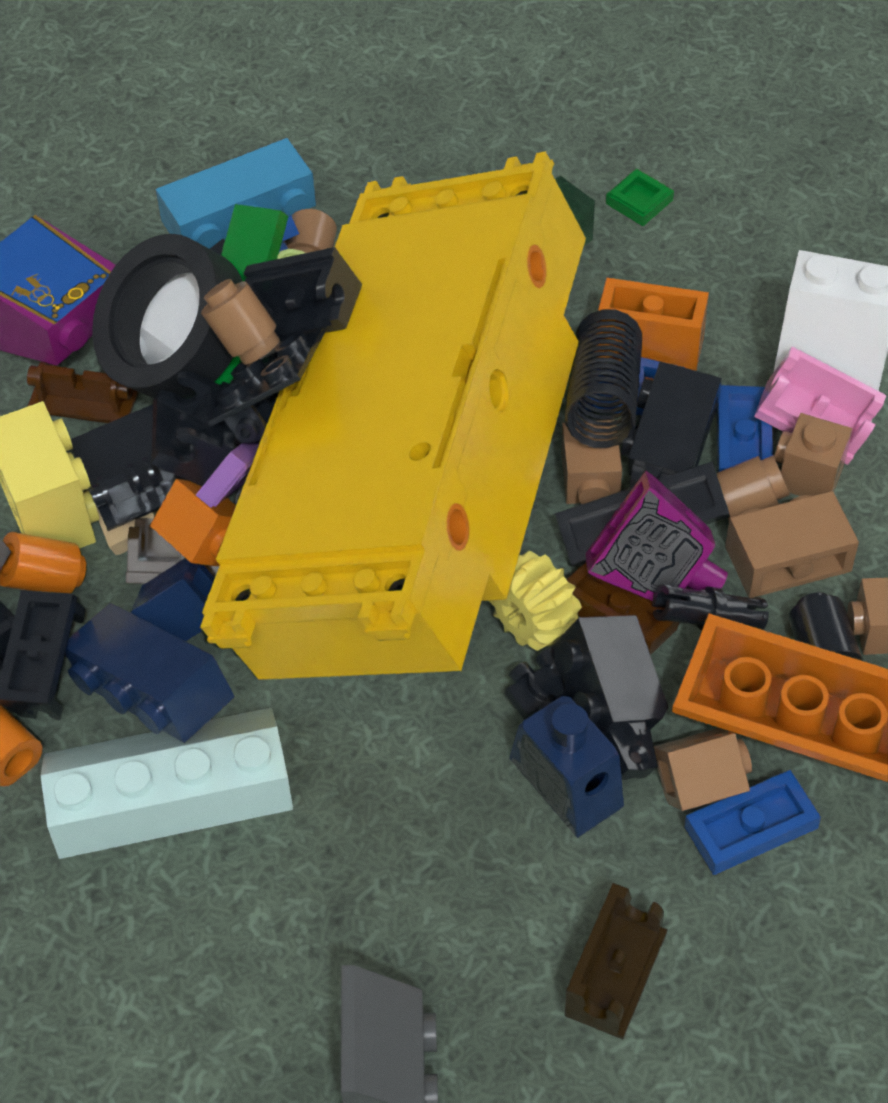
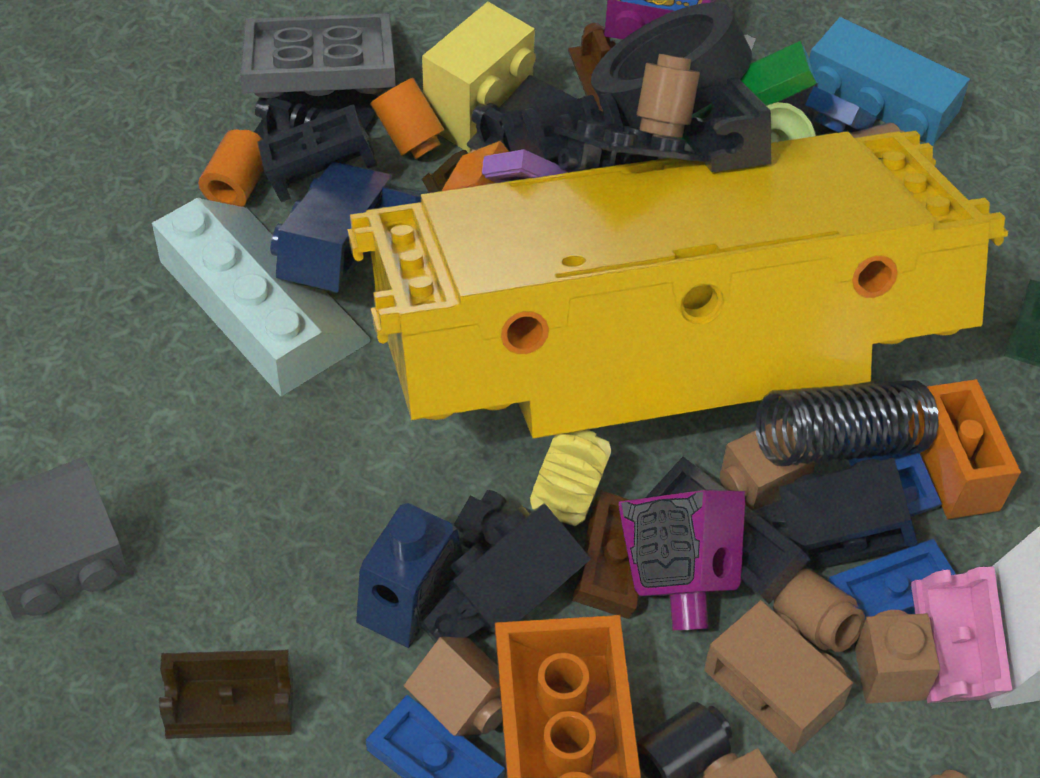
camera: 60 degrees right, 0 degrees up
black pin [652,584,769,630] -> none

